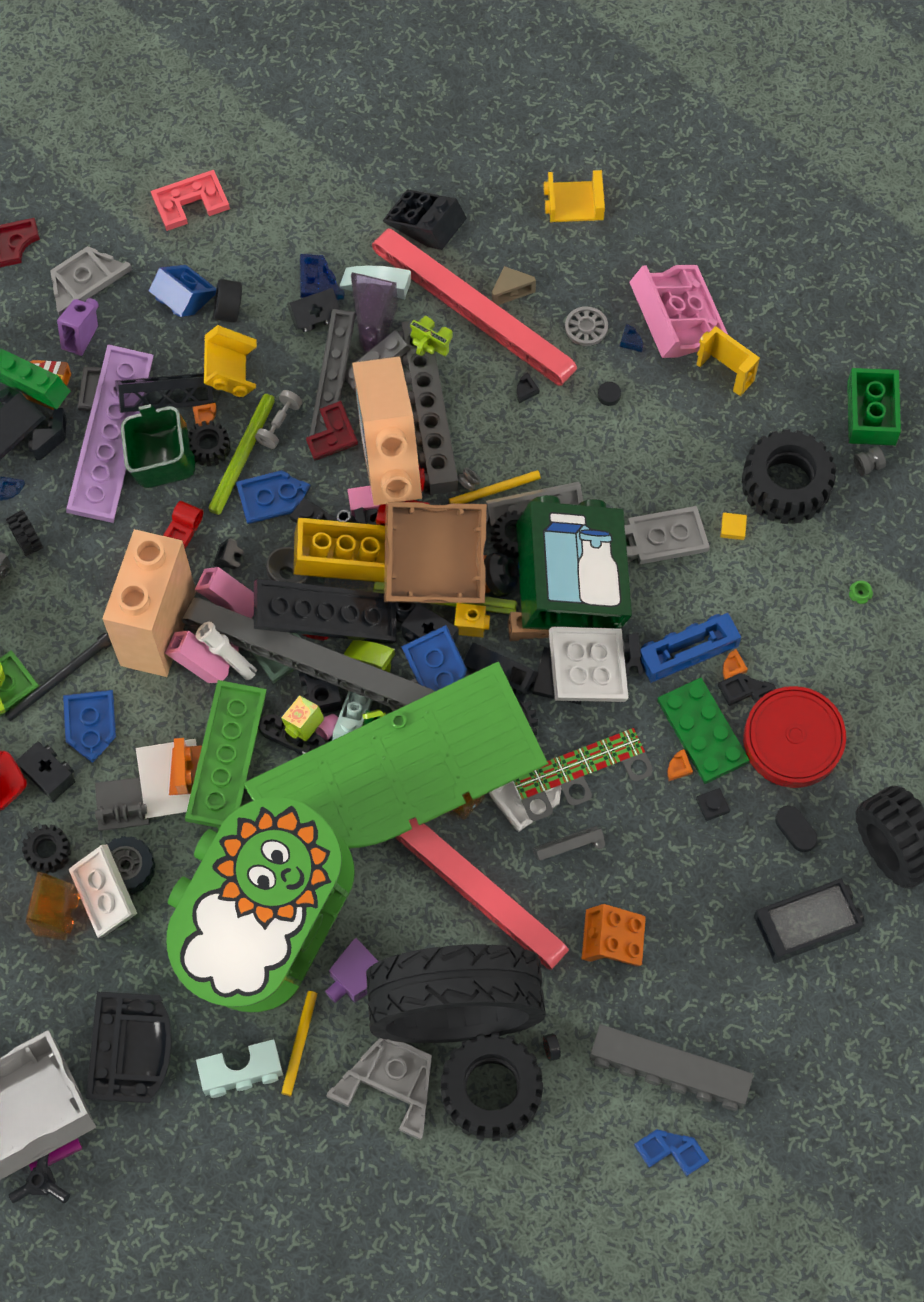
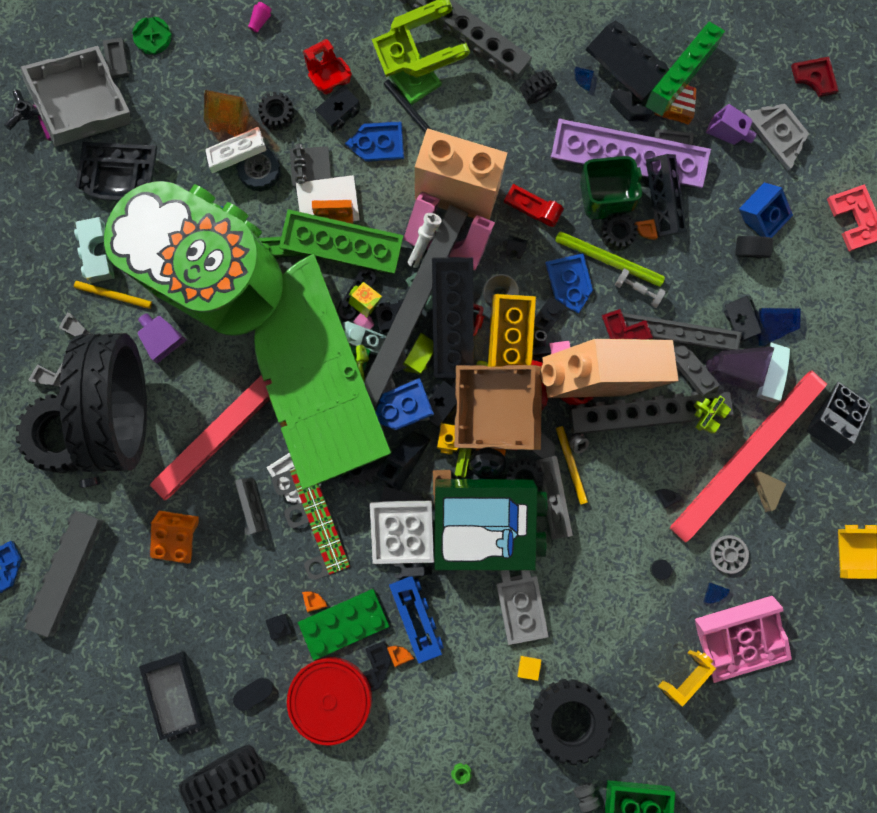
camera: 85 degrees right, 15 degrees up
yellow panel [204,325,257,397] -> none

